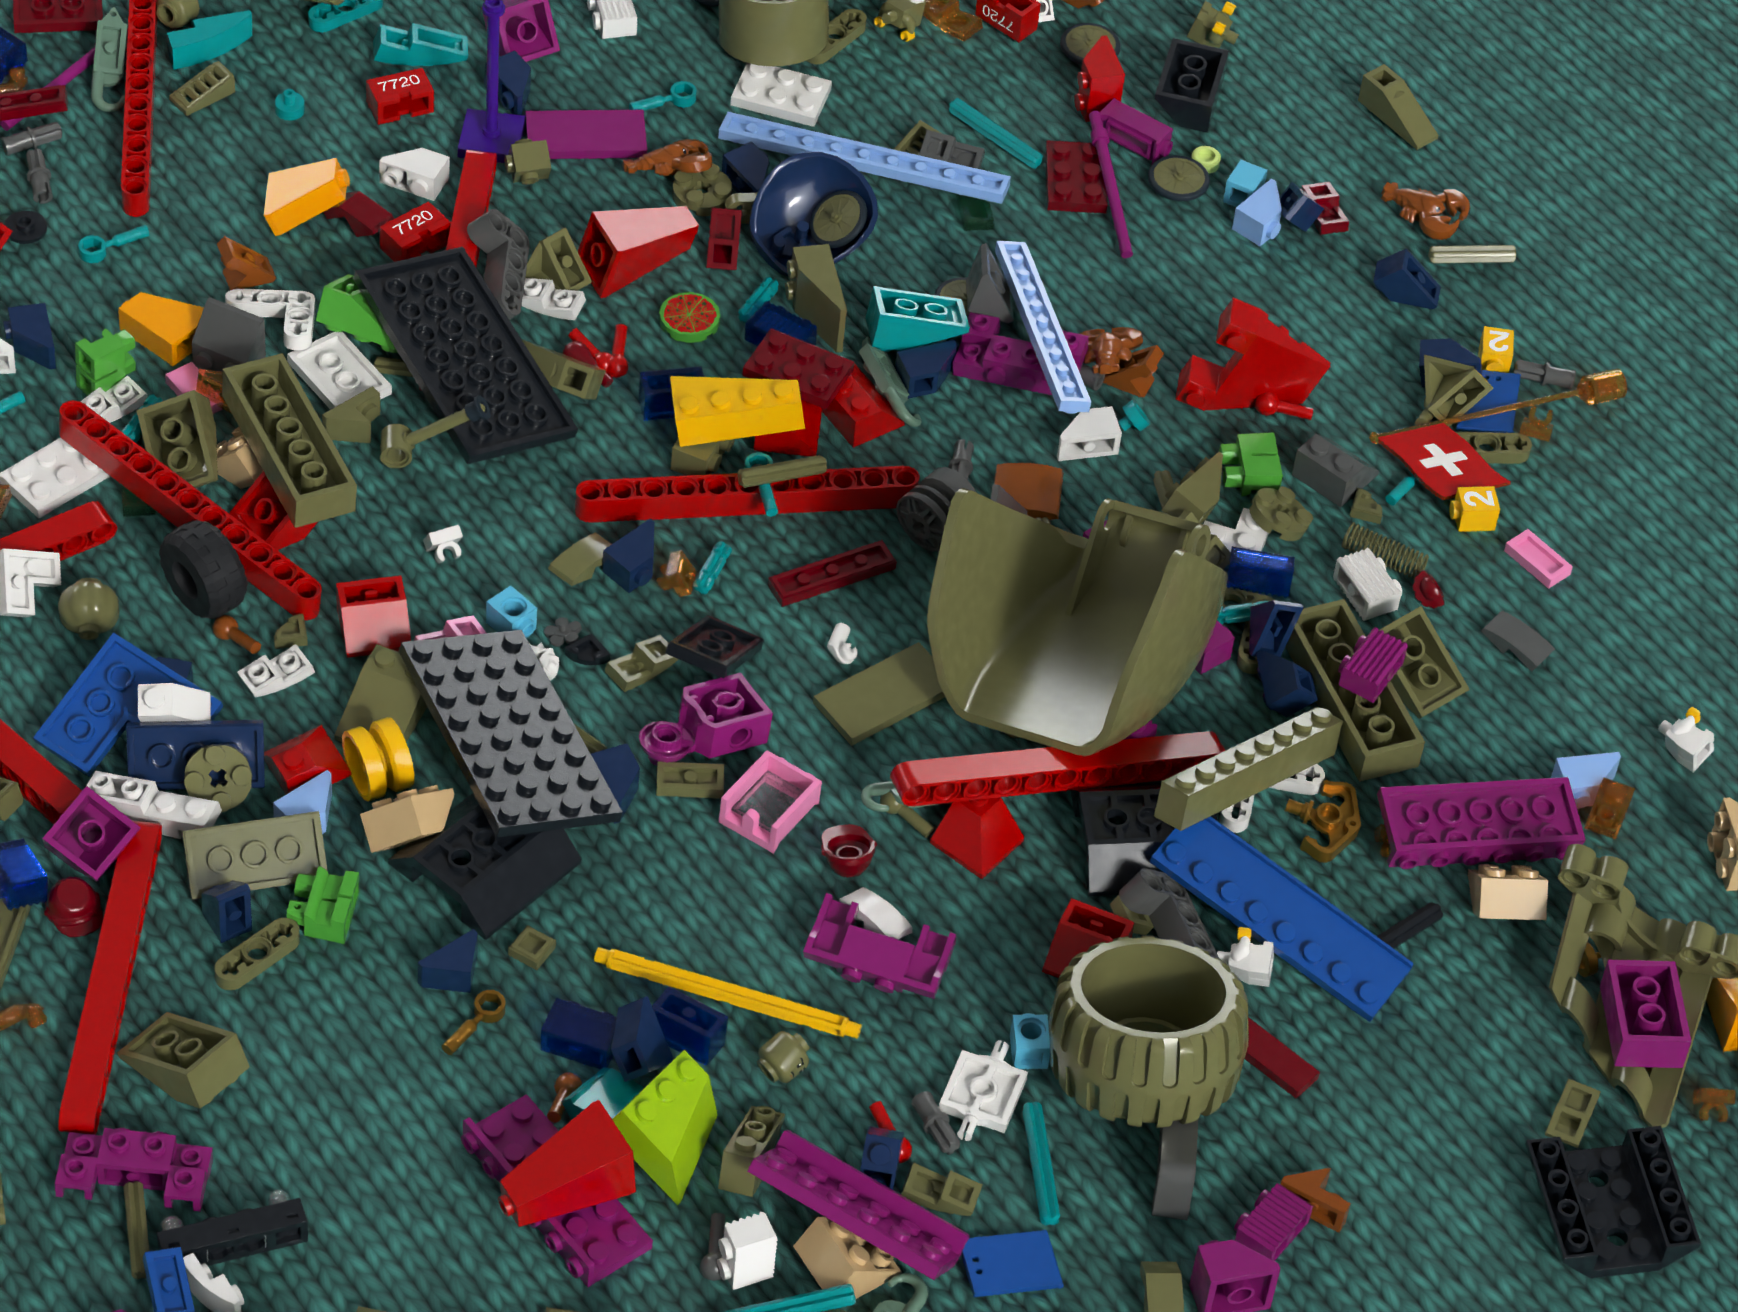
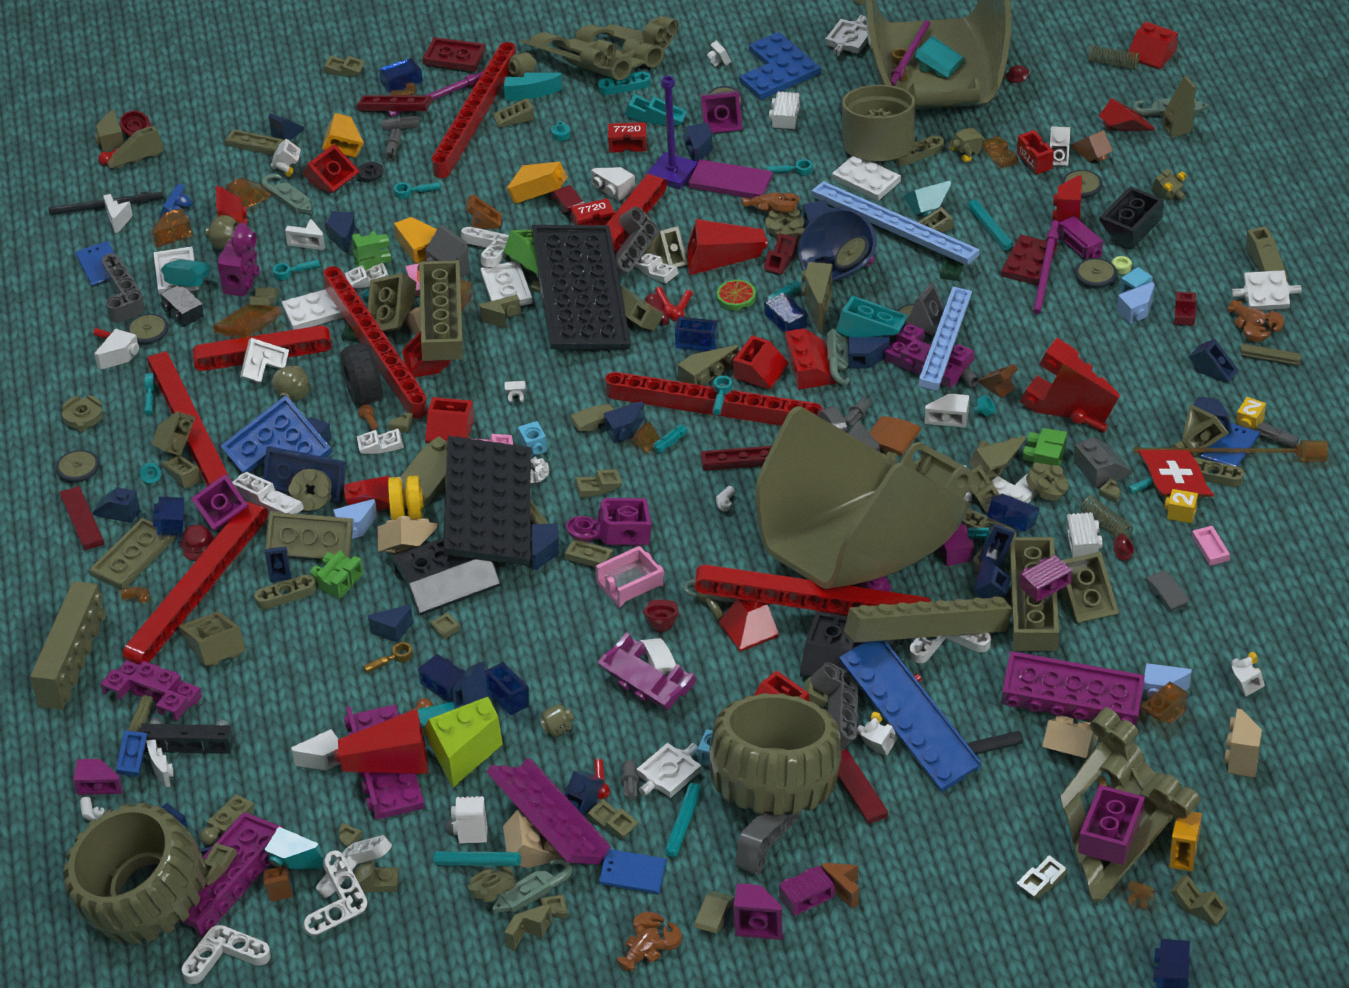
camera: 30 degrees right, 5 degrees down
sand green plate [91,7,127,112] -> none
white slope [138,683,211,722] -> none
olive piece [380,395,491,468] -> none
olive brick [504,139,552,185] -> none
dark grey plant [544,617,582,646] -> none
black tile [565,633,610,665] -> none
yellow piece [594,947,862,1039] -> none
black tile [665,615,764,678] -> none
yellow wedge [670,376,805,447] -> none
olive slope [718,1106,785,1197] -> none
olive axle [737,455,827,488] -> none
dark red plate [742,328,855,409] -> none
olive tile [813,642,945,746] -> none
dark grey slope [919,130,985,169] -> none
dark orange animal [1079,327,1143,374] -> none
dark blue slope [1279,182,1324,232] -> none
pearl gold piece [1285,780,1361,863] -> none
clear orange tile [1519,405,1554,442] -> none
black slope [1525,1126,1701,1278] -> none
none -> white slope [291,729,341,771]
none -> slope [904,181,951,217]
none -> white plate [1232,270,1302,310]

